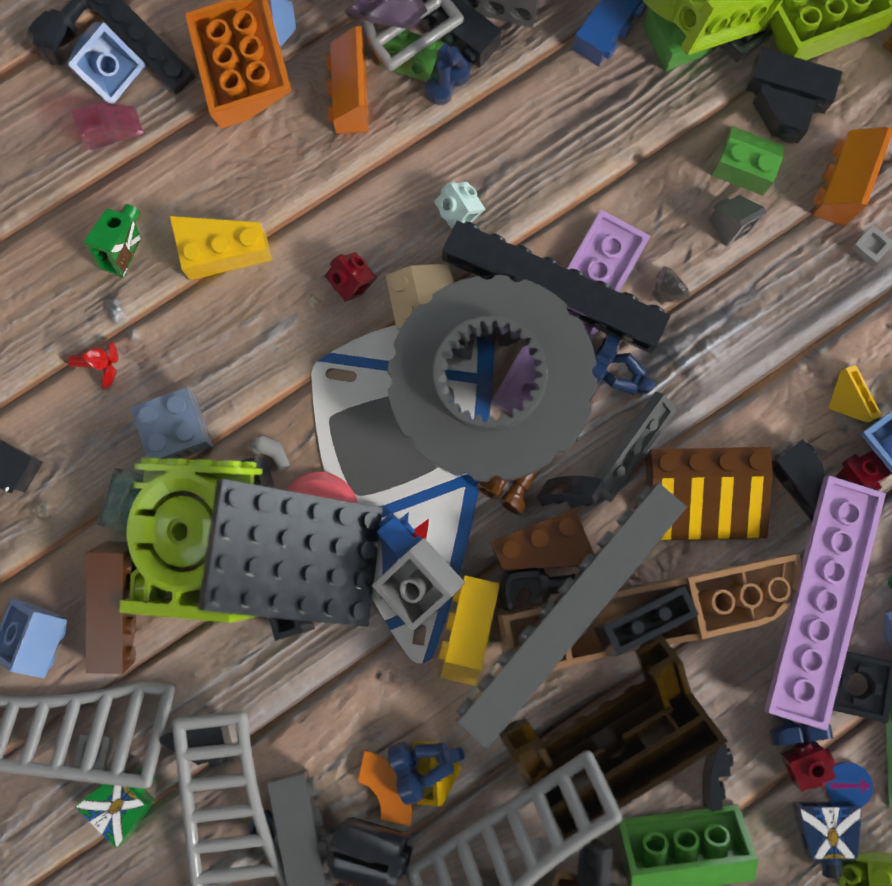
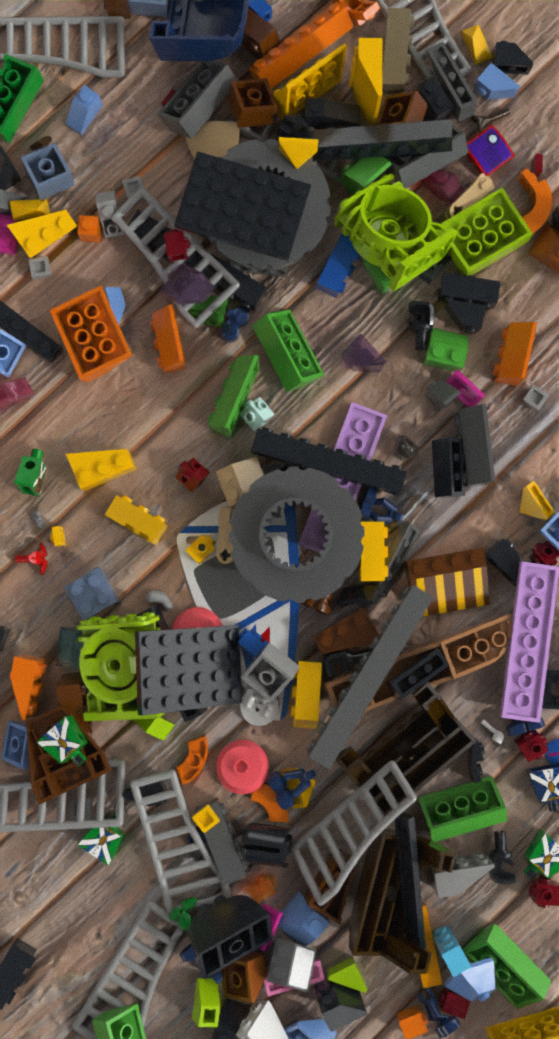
camera: 15 degrees left, 5 degrees up
none -> orange slope [10,654,48,721]
none -> reddish brown wedge [26,705,112,805]
none -> torso [37,715,87,767]
none -> yellow plate [50,526,66,547]
none -> yellow wedge [105,495,168,545]
none -> lime slope [133,715,175,741]
none -> orange tile [176,735,208,786]
none -> yellow brick [185,534,216,564]
none -> yellow plate [192,804,220,833]
none -> bright green slope [207,355,259,438]
none -> coral piece [216,740,269,794]
none -> tan piece [217,506,235,564]
none -> white plate [240,688,279,726]
none -> bright green slope [252,309,324,392]
none -> clear purple slope [341,333,387,373]
none -> yellow wedge [359,522,388,582]
none -> black piece [408,301,434,351]
none -> black brick [432,437,465,498]
none -> dark pink plate [446,369,485,407]
none -> dark grey slope [454,404,495,487]
none -> white hand [481,719,504,744]

